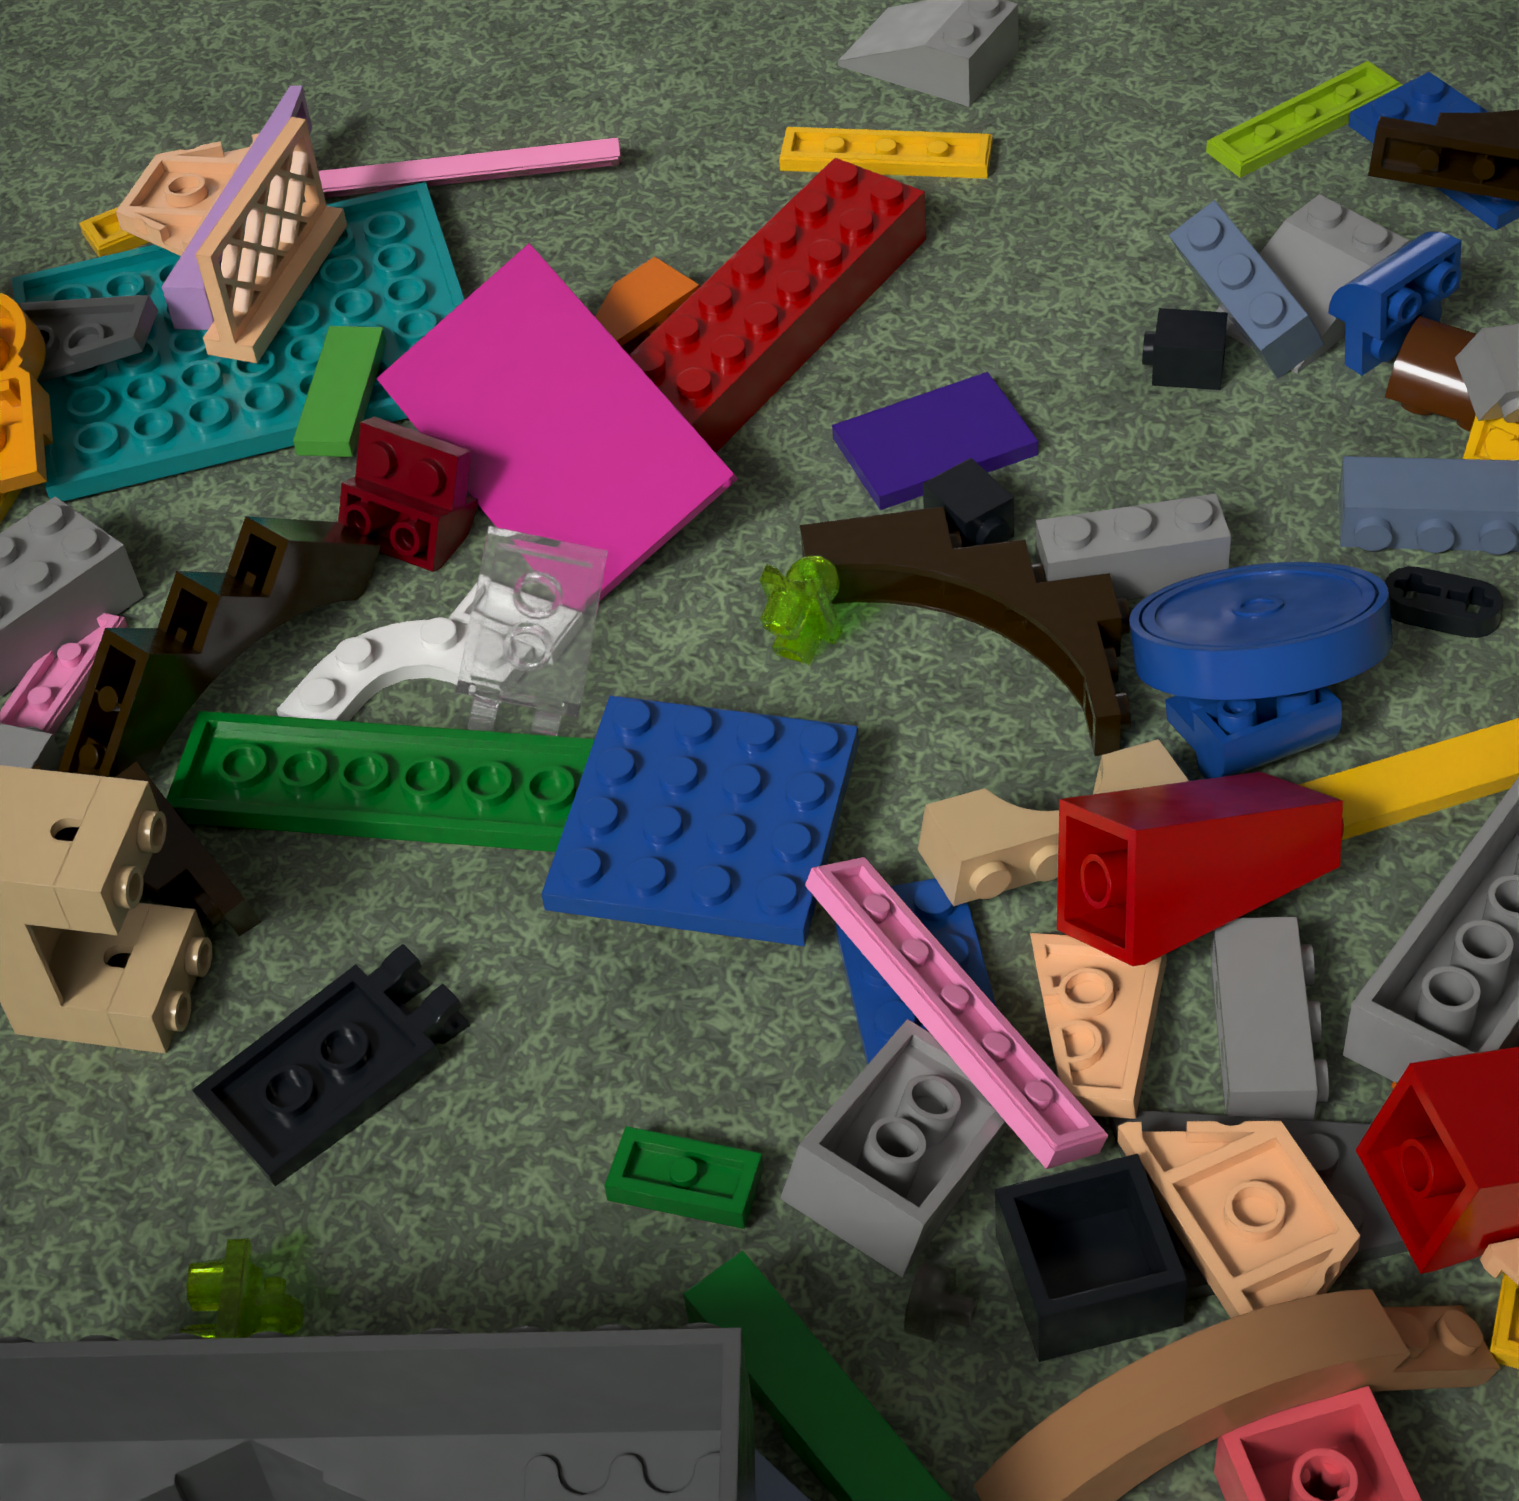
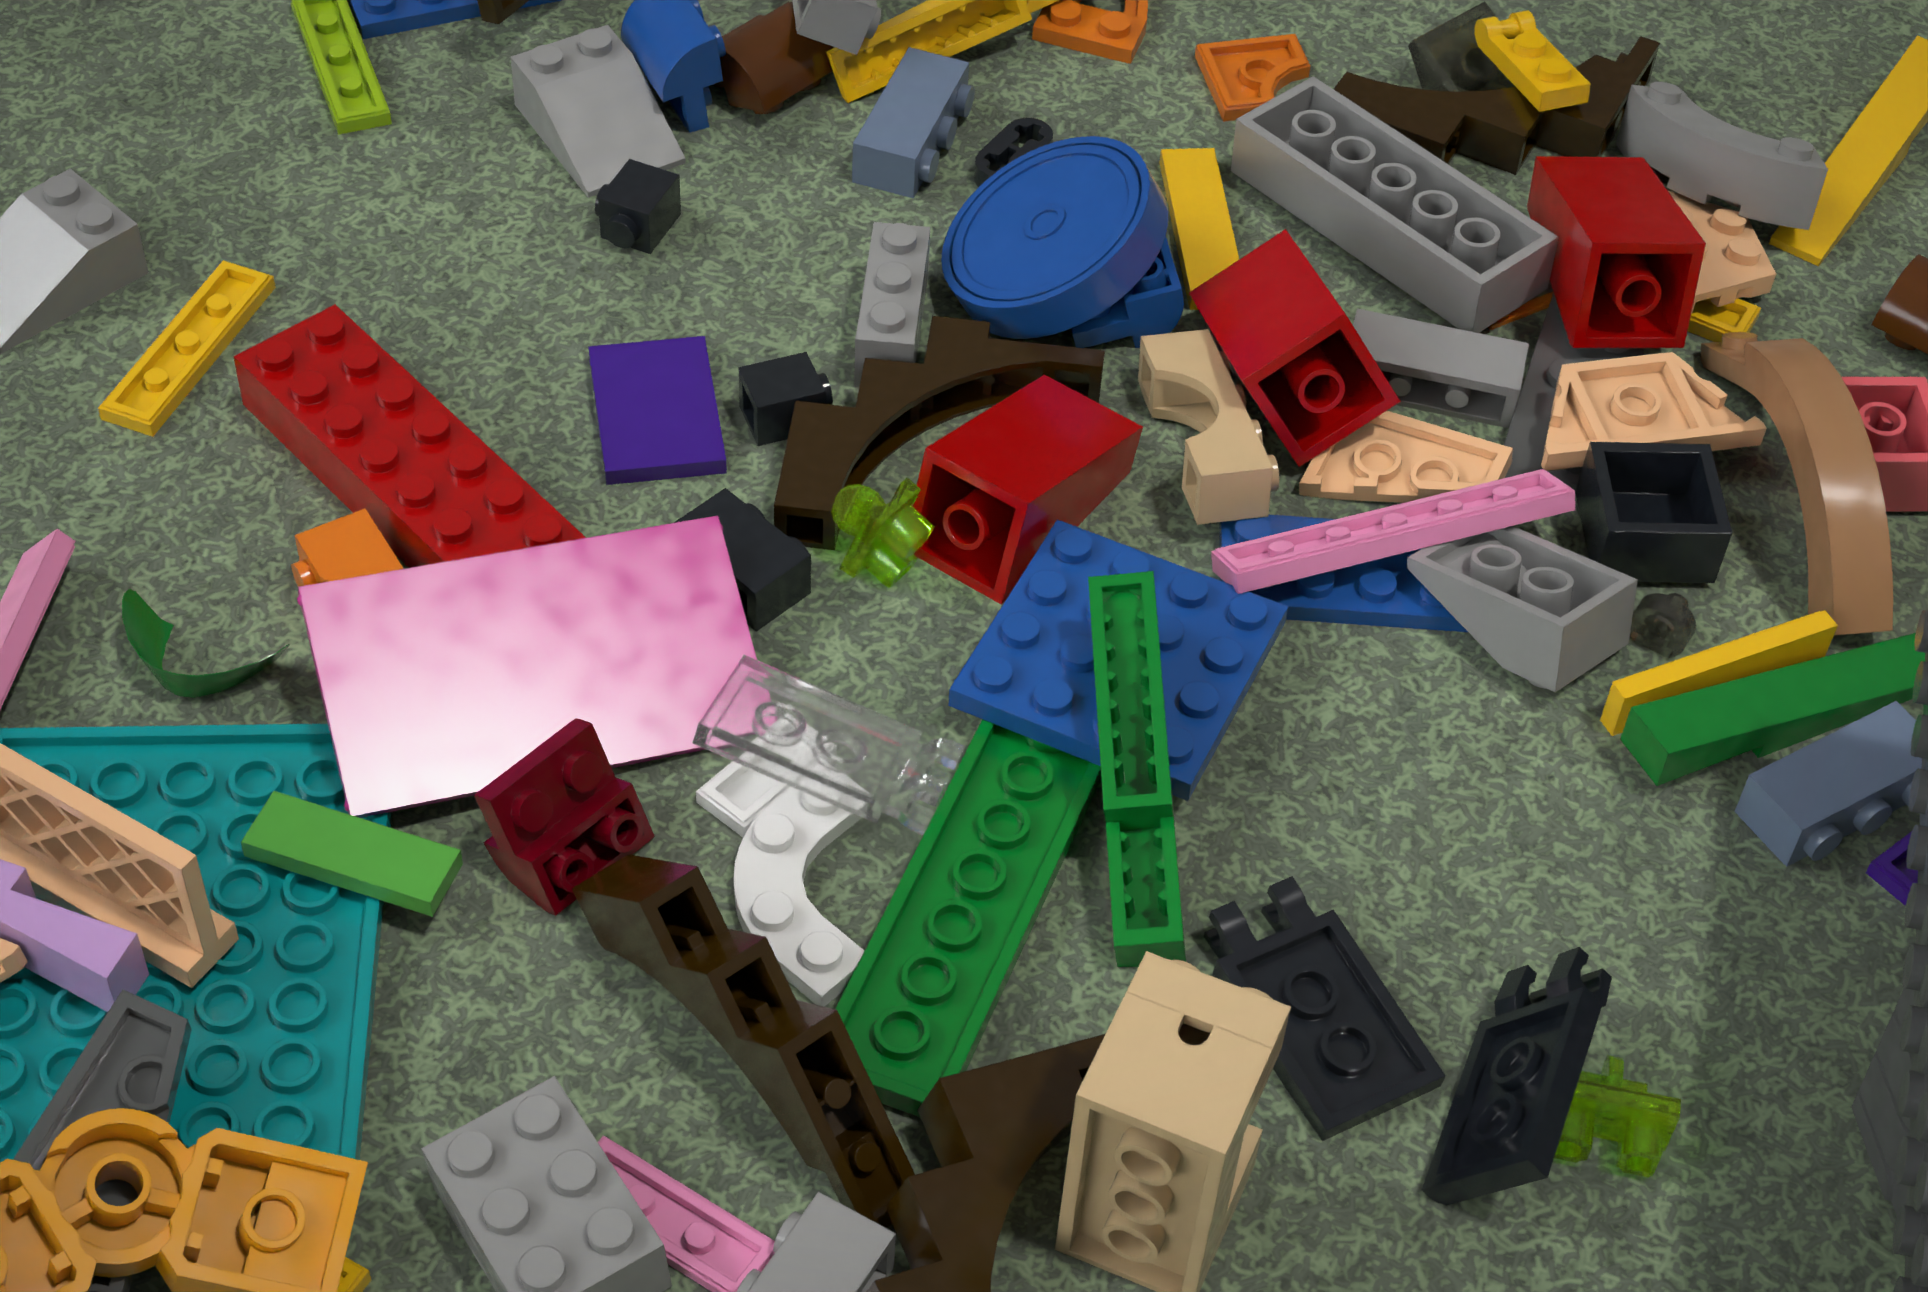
camera: 85 degrees left, 0 degrees up
green plate [604,1126,764,1229] -> none
sand blue brick [1169,200,1325,378] -> none
none -> green piece [122,589,290,698]
none -> black brick [674,488,811,632]
none -> red slope [901,375,1143,605]
none -> green slope [1088,571,1186,967]
none -> black tile [1422,947,1612,1206]
none -> yellow tile [1600,610,1838,736]

